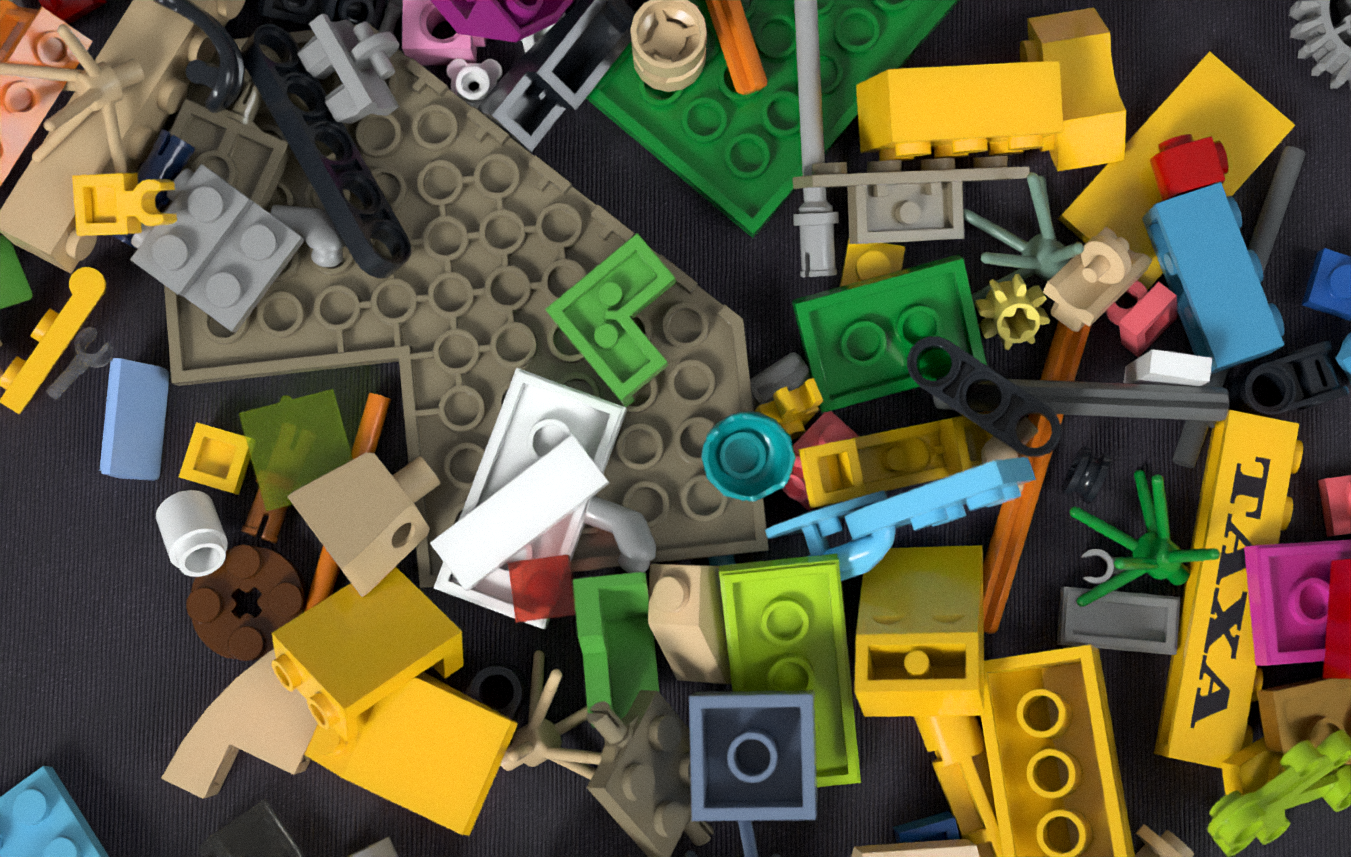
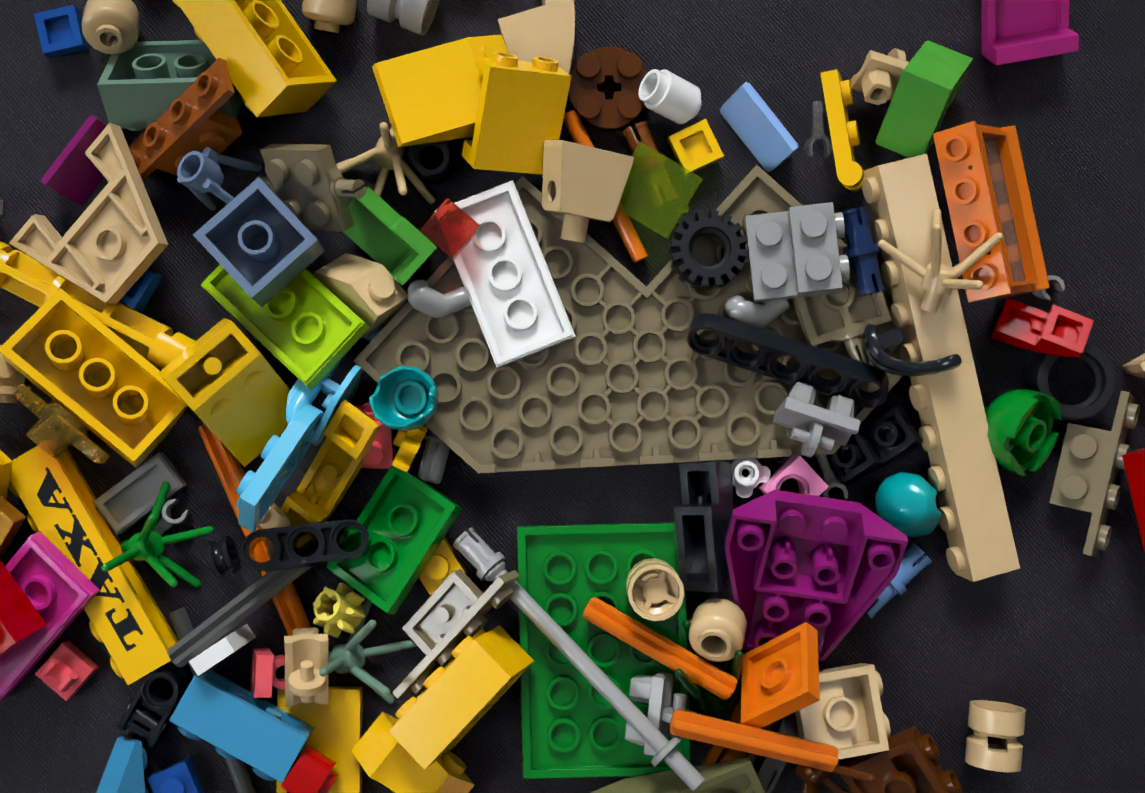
camera: 140 degrees right, 5 degrees up
yellow plate [72,173,177,236] -> none
white tile [430,434,610,591] -> none
bright green panel [545,233,676,407] -> none
none -> clear yellow gear [15,383,111,463]
none -> black tyre [668,210,748,290]

